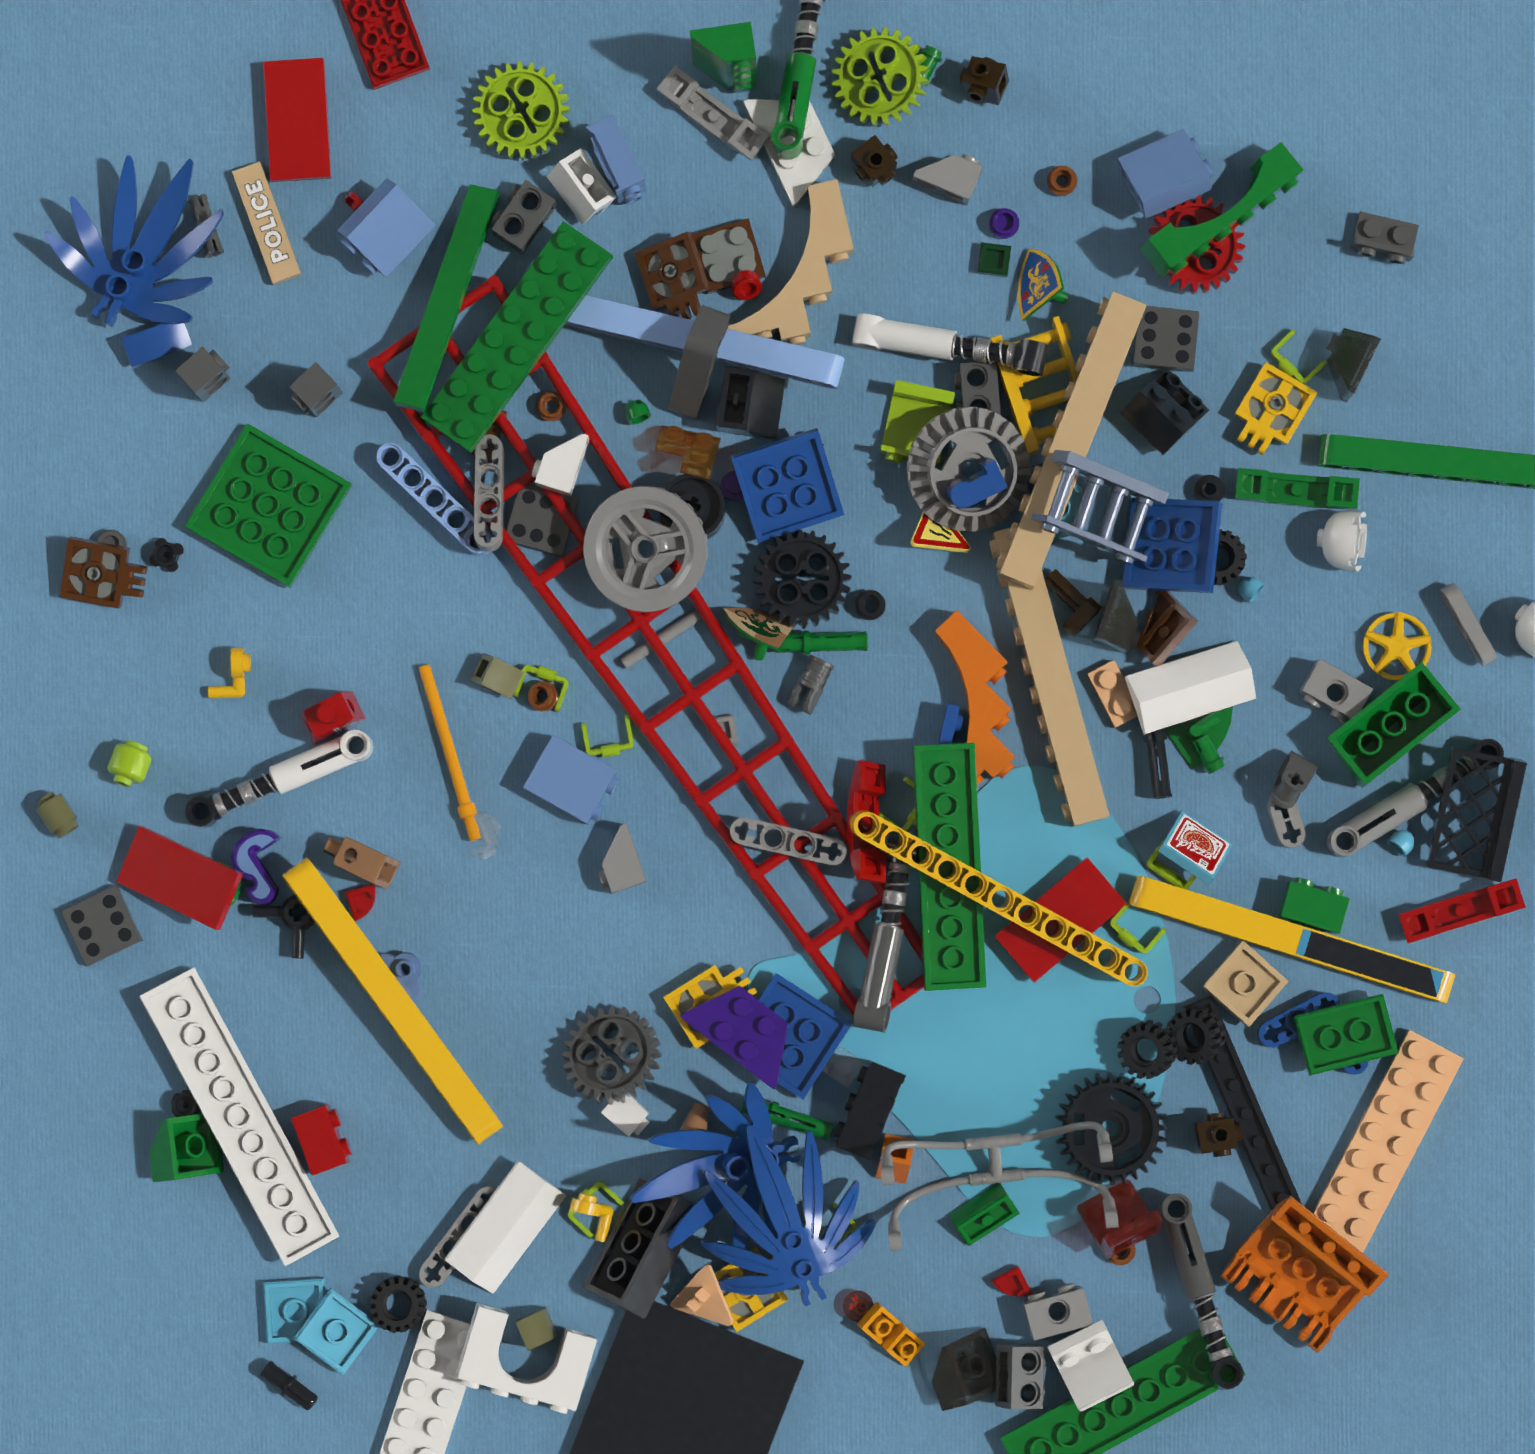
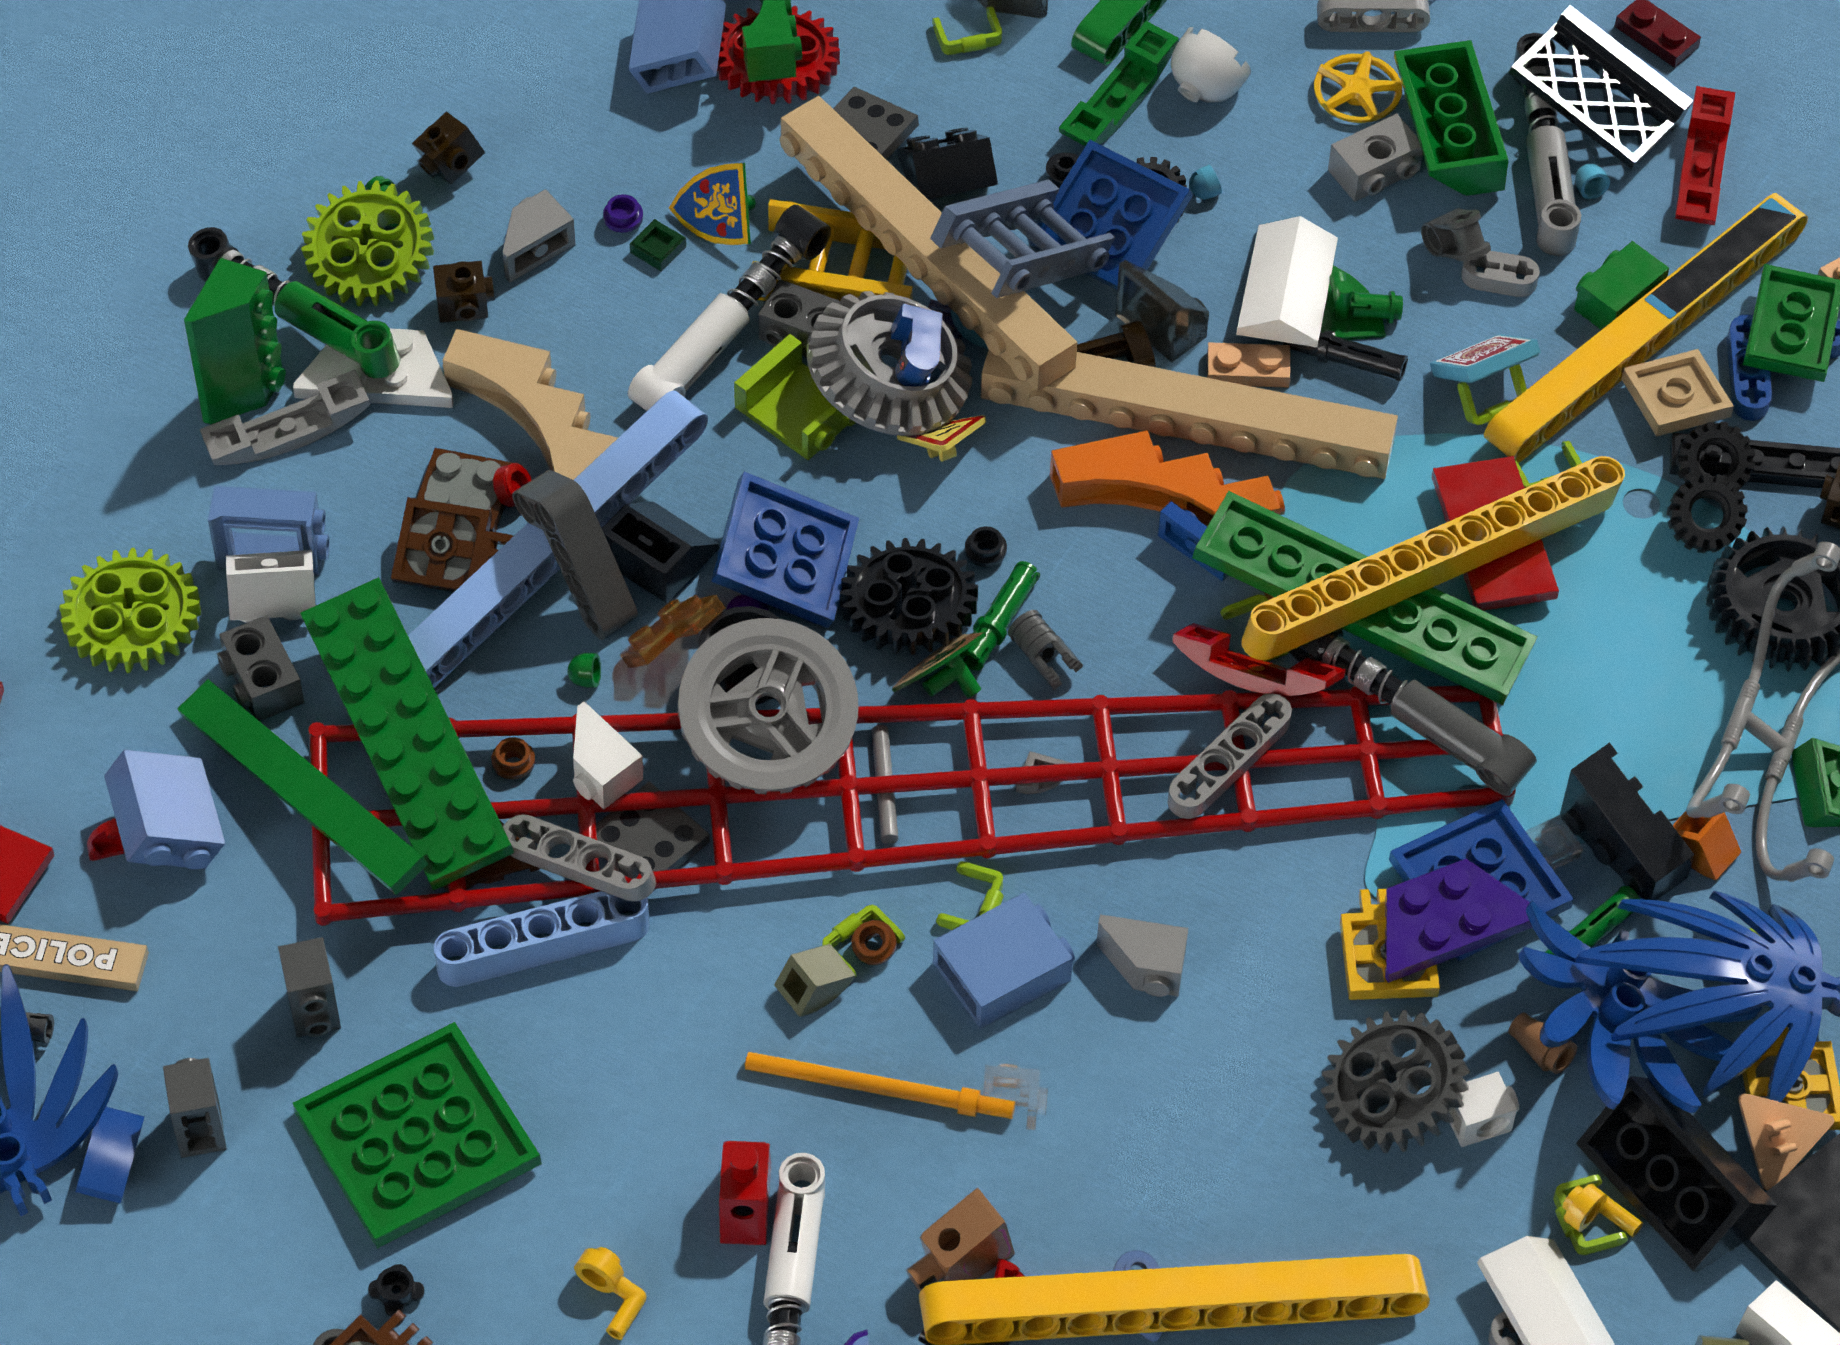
camera: 65 degrees left, 30 degrees down
dark orange plate [1047,166,1077,196] -> none
reddish brown wing [1136,591,1198,666] -> none
yellow piece [1234,362,1318,455] -> none

